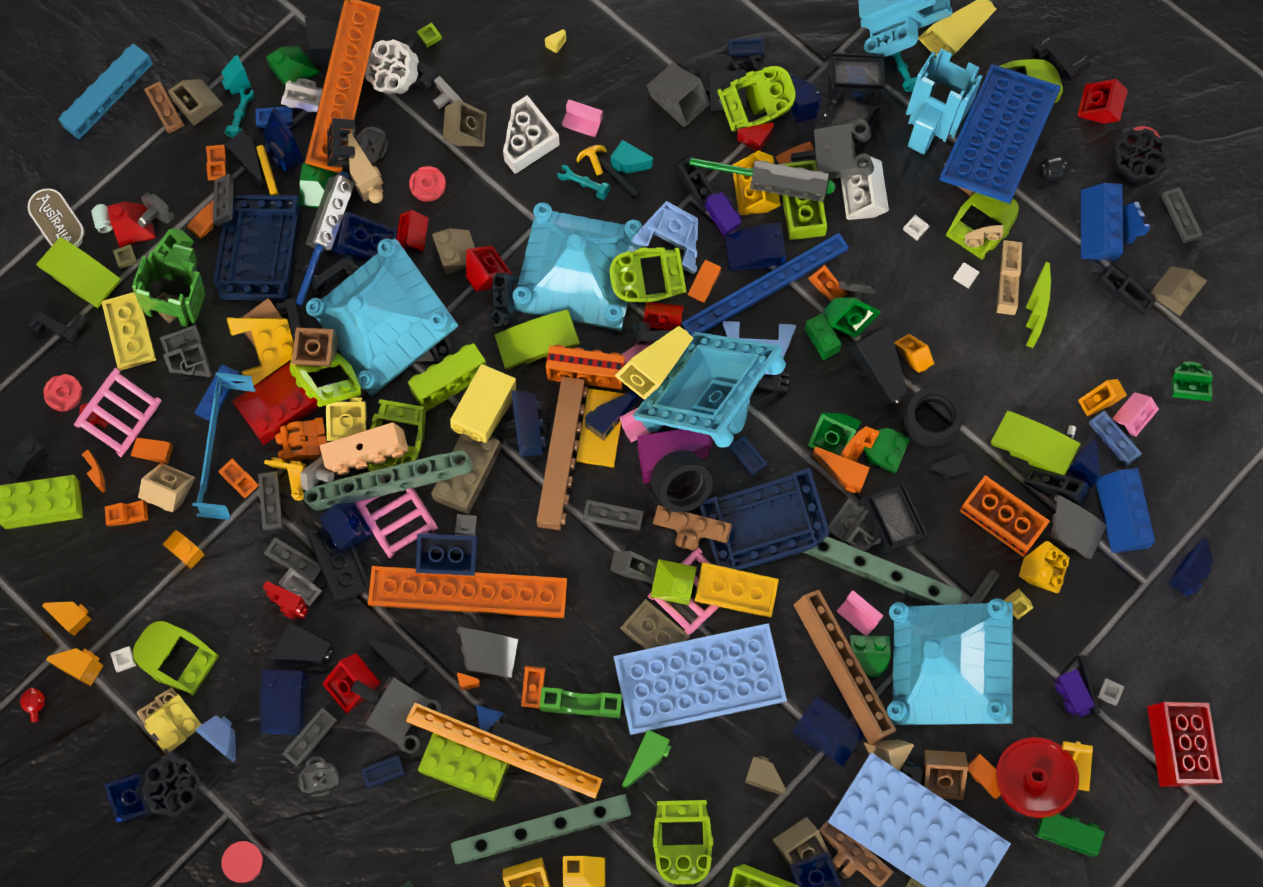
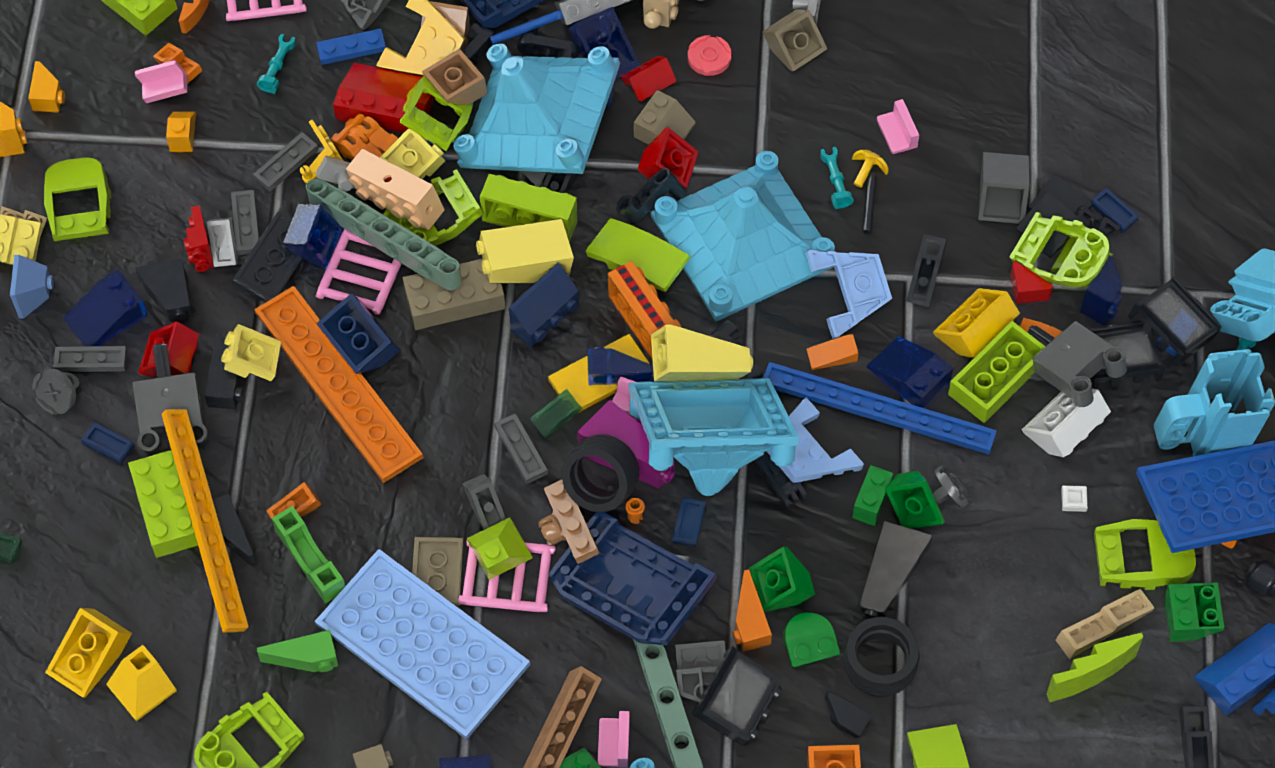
camera: 50 degrees right, 10 degrees down
white tile [110,646,137,672] -> none
orange slope [131,438,174,464] -> none
tan slope [138,463,195,512] -> none
dark azure piece [192,372,256,520] -> none
orange slope [218,459,259,499] -> none
sand green beam [451,794,631,864] -> none
light grey plate [455,514,477,535] -> none
dark grey slope [457,627,518,679] -> none
orange slope [457,673,481,691] -> none
blue piece [476,705,505,732] -> none
white brick [503,96,560,174] -> none
medium nougat brick [537,377,588,530] -> none
light yellow slope [545,30,566,53] -> none
lime slope [609,247,686,302] -> none
teal slope [611,140,653,174] -> none
red panel [643,302,684,331] -> none
piece [689,158,835,202] -> none
yellow tile [694,562,779,618] -> none
dark purple brick [704,192,742,236] -> none
orange slope [808,265,848,302] -> none
orange slope [841,426,880,462] -> none
light orange slope [894,334,934,373] -> none
white tile [953,263,979,289] -> none
tan slope [965,225,1003,247] -> none
none -> bright pink panel [135,60,187,103]
none -> light yellow plate [221,324,281,381]
none -> teal piece [257,34,296,94]
none -> clear green plate [530,389,583,438]
none -> orange pin [625,498,645,524]
none -> green slope [1164,583,1224,642]

